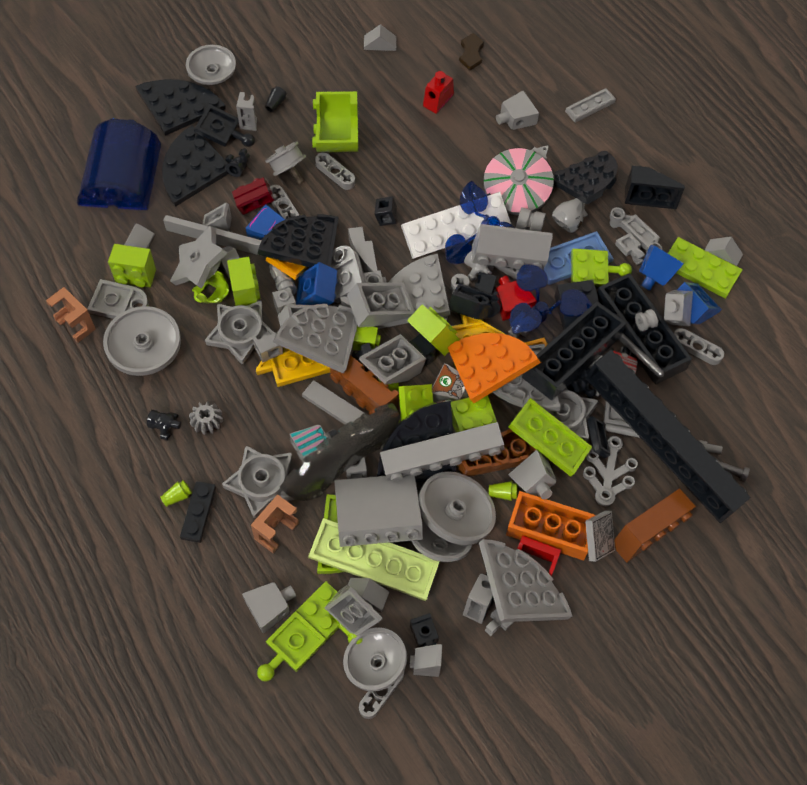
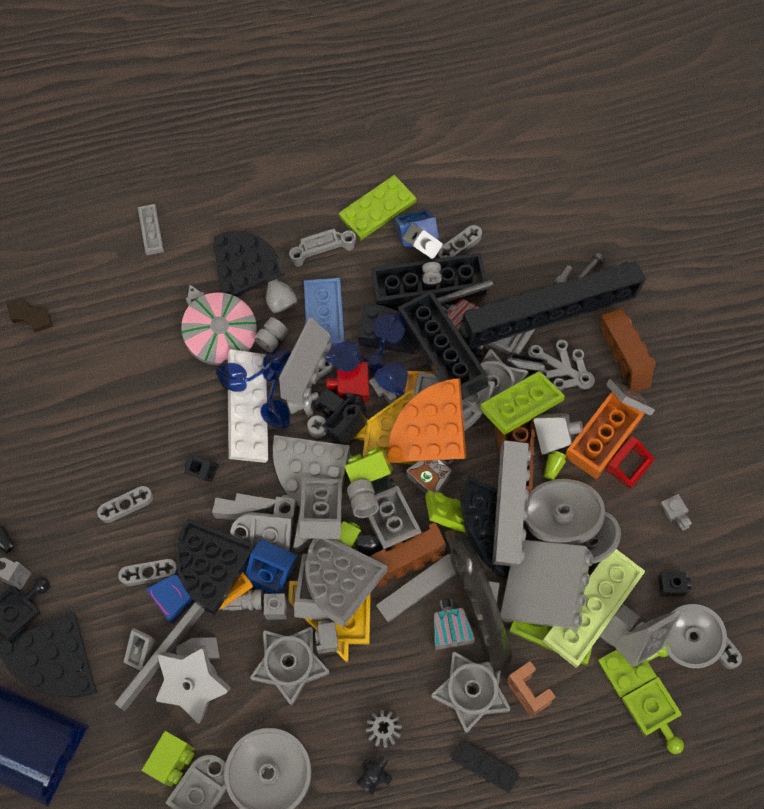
camera: 65 degrees left, 5 degrees up
light grey slope [124,223,155,249] -> none
lime cone [160,480,192,507] -> none
lime helmet [192,271,229,304] -> none
black piece [225,148,250,177] -> none
lime brick [227,257,261,306] -> none
dark red brick [232,177,275,215] -> none
light grey torso [242,582,296,633] -> none
light grey wheel [265,141,306,184] -> none
lime cylinder [312,91,358,152] -> none
light grey slope [410,644,442,677] -> none
red torso [423,71,454,114] -> none
lime brick [451,395,497,433] -> none
light grey torso [463,572,493,624] -> none
light grey plate [479,539,573,622] -> none
light grey torso [496,91,539,130] -> none
lime plate [571,248,632,287] -> none
light grey plate [615,233,645,265] -> none
black slope [625,166,685,209] -> none
blue torso [639,245,684,291] -> none
light grey slope [705,237,743,266] -> none
none -> light grey wheel [347,479,379,518]

